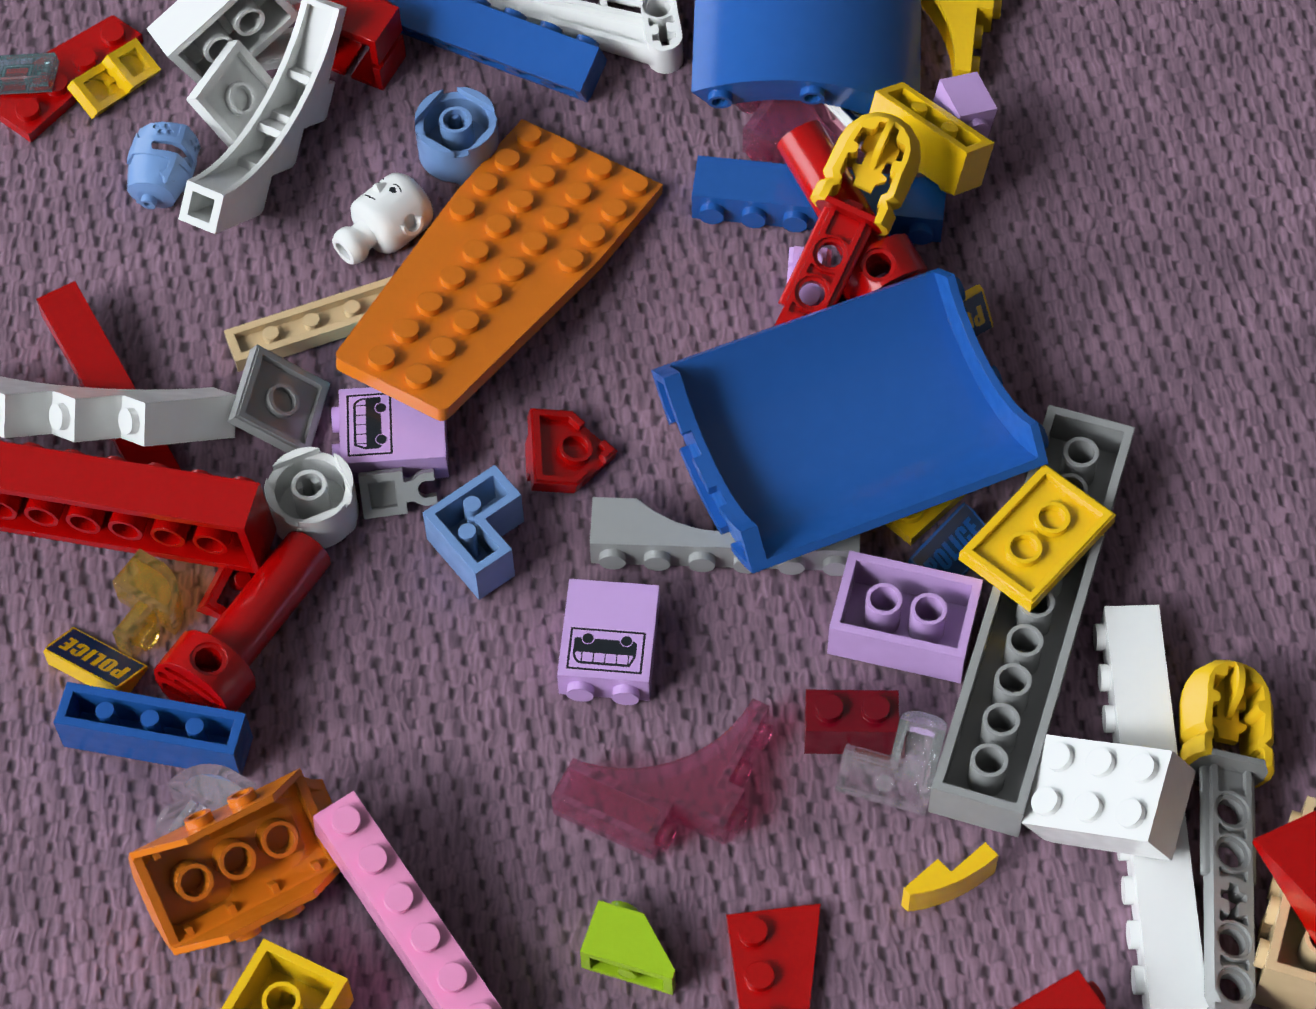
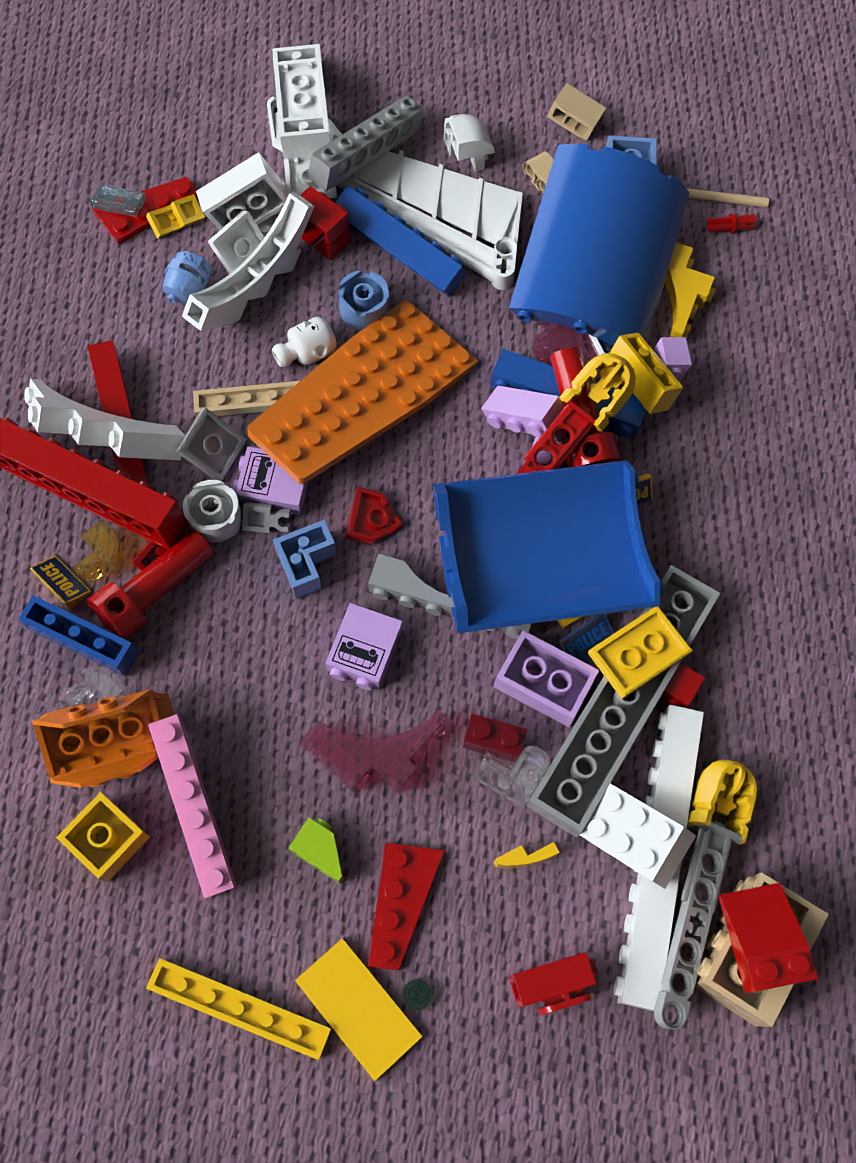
camera: 10 degrees right, 10 degrees up
none -> lavender brick [481,386,564,437]
none -> red brick [660,663,705,708]

